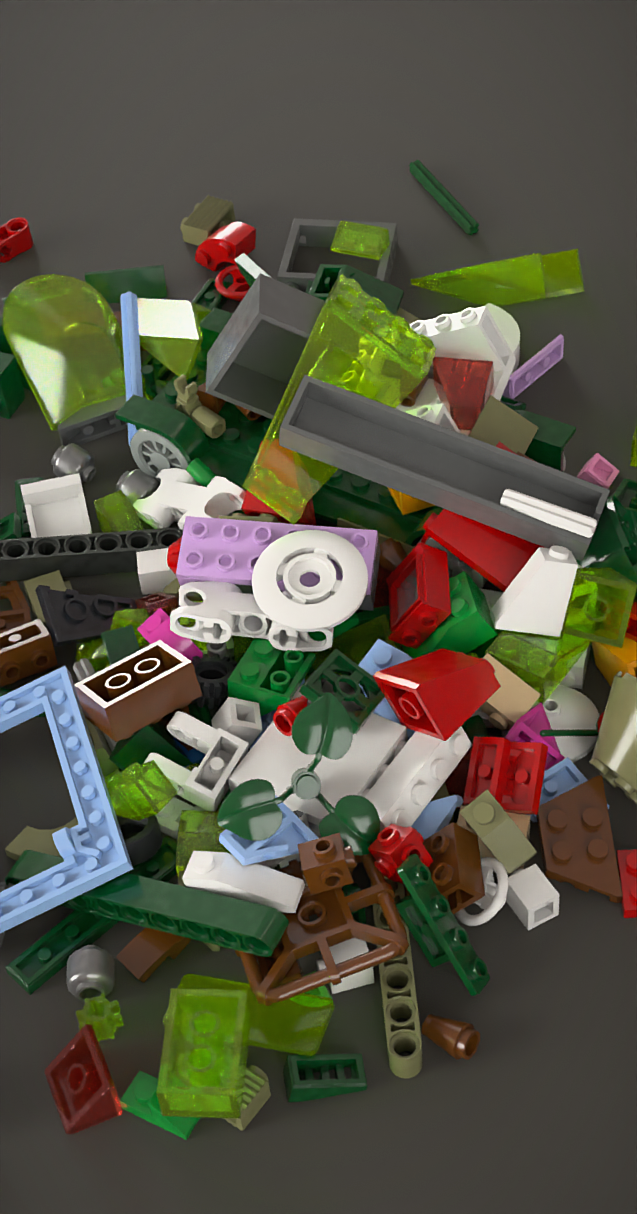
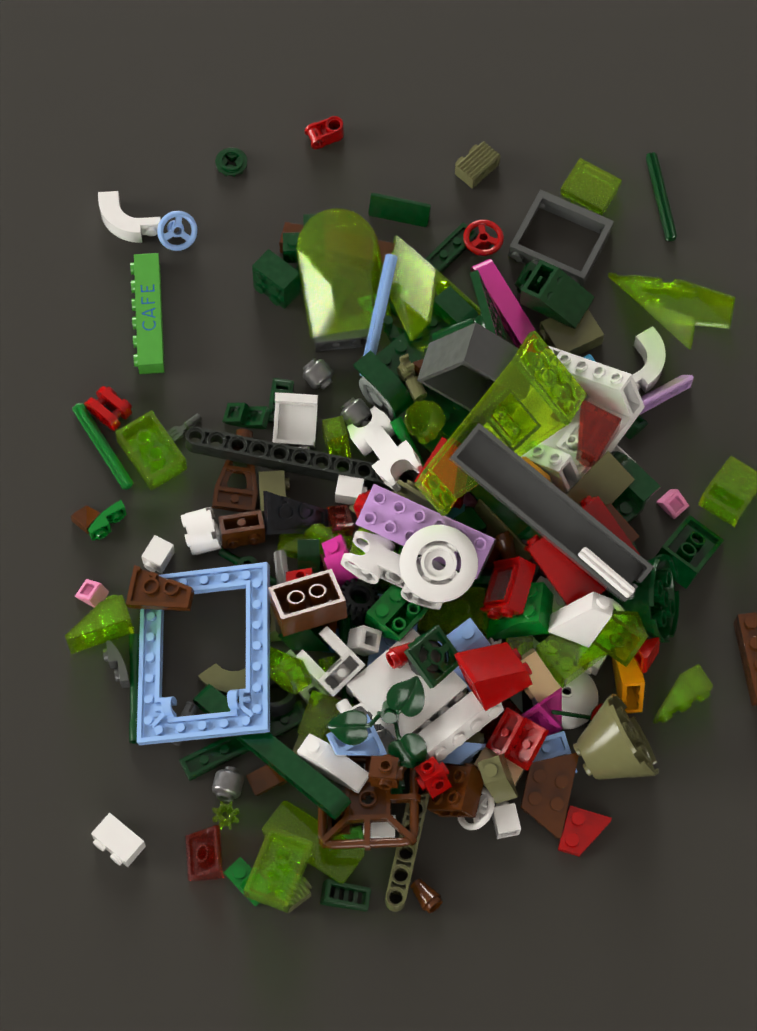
camera: 10 degrees right, 20 degrees up
red brick [195,222,256,272] -> none
clear neon green slope [331,220,390,260] -> none
dark green bracket [396,854,490,996] -> none
none -> clear neon green hair [403,400,445,444]
none -> clear neon green piece [560,158,622,215]

